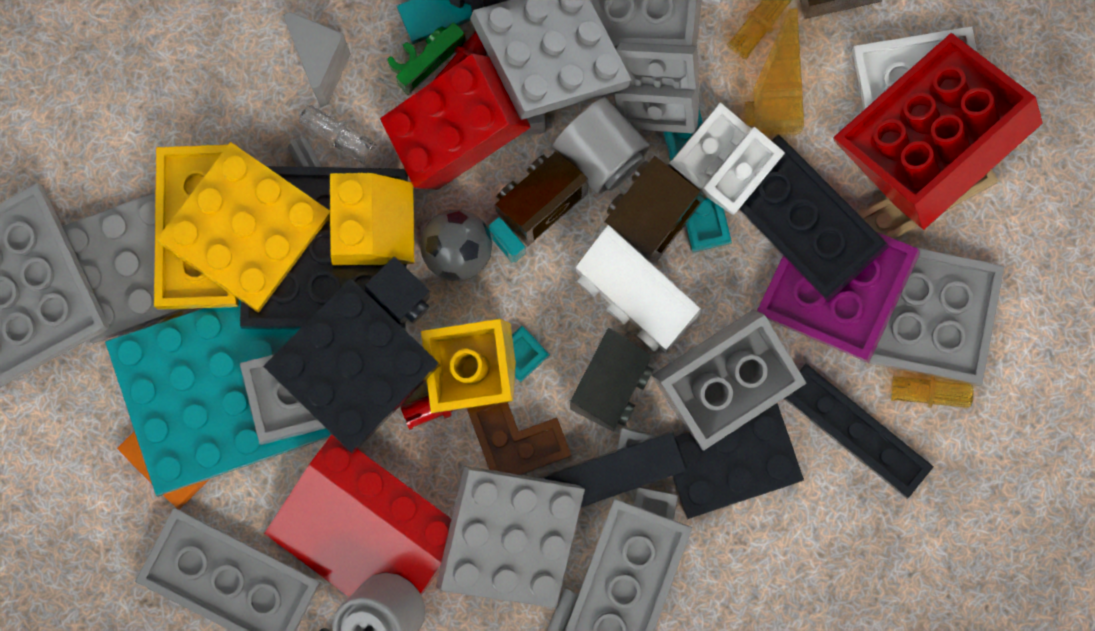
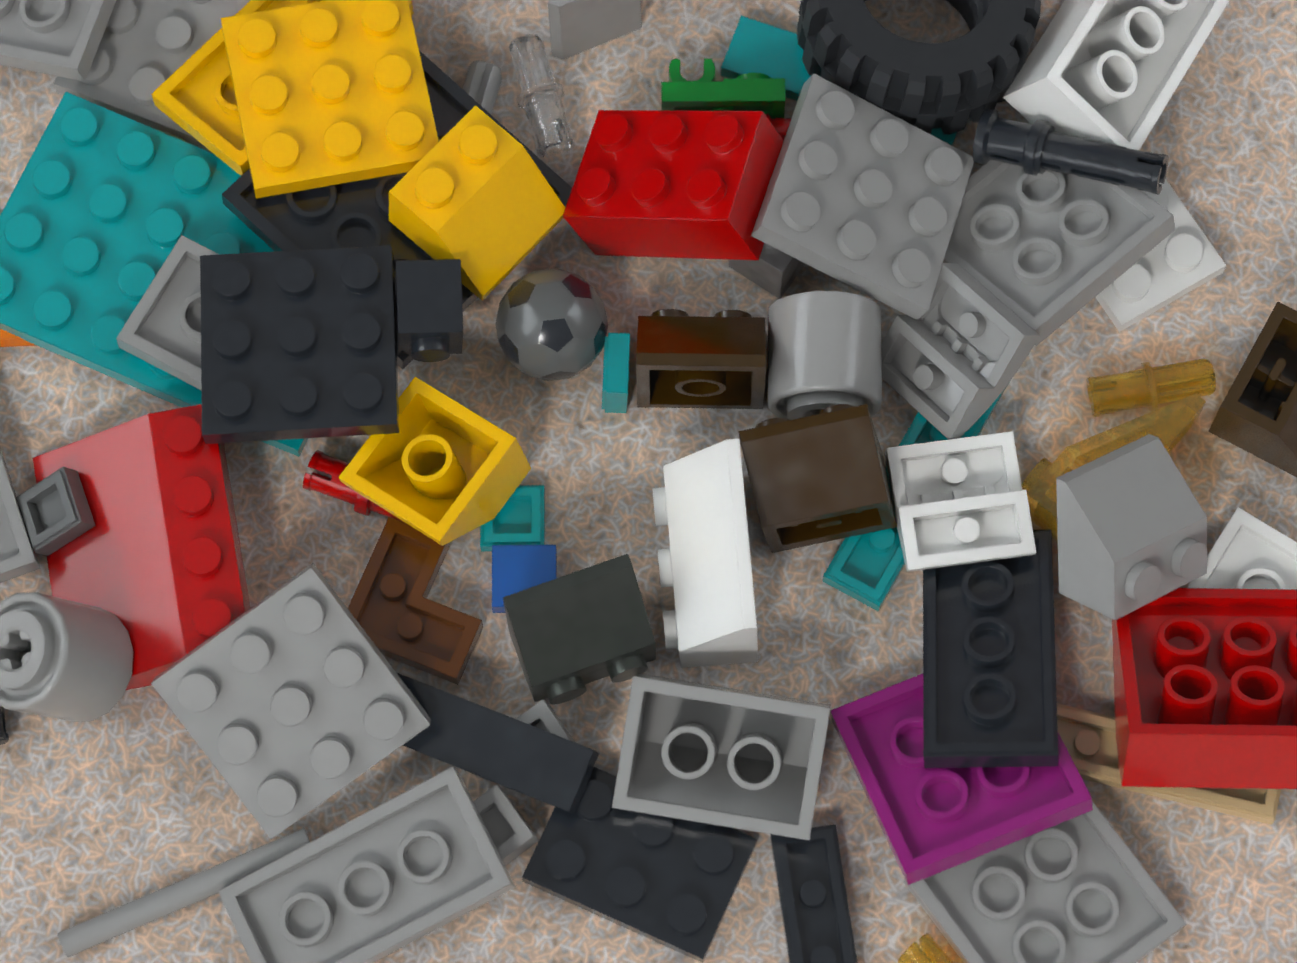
camera: 40 degrees right, 10 degrees down
none -> dark grey tile [16,467,96,556]
none -> blue tile [492,545,557,613]
none -> light grey slope [1056,434,1208,620]

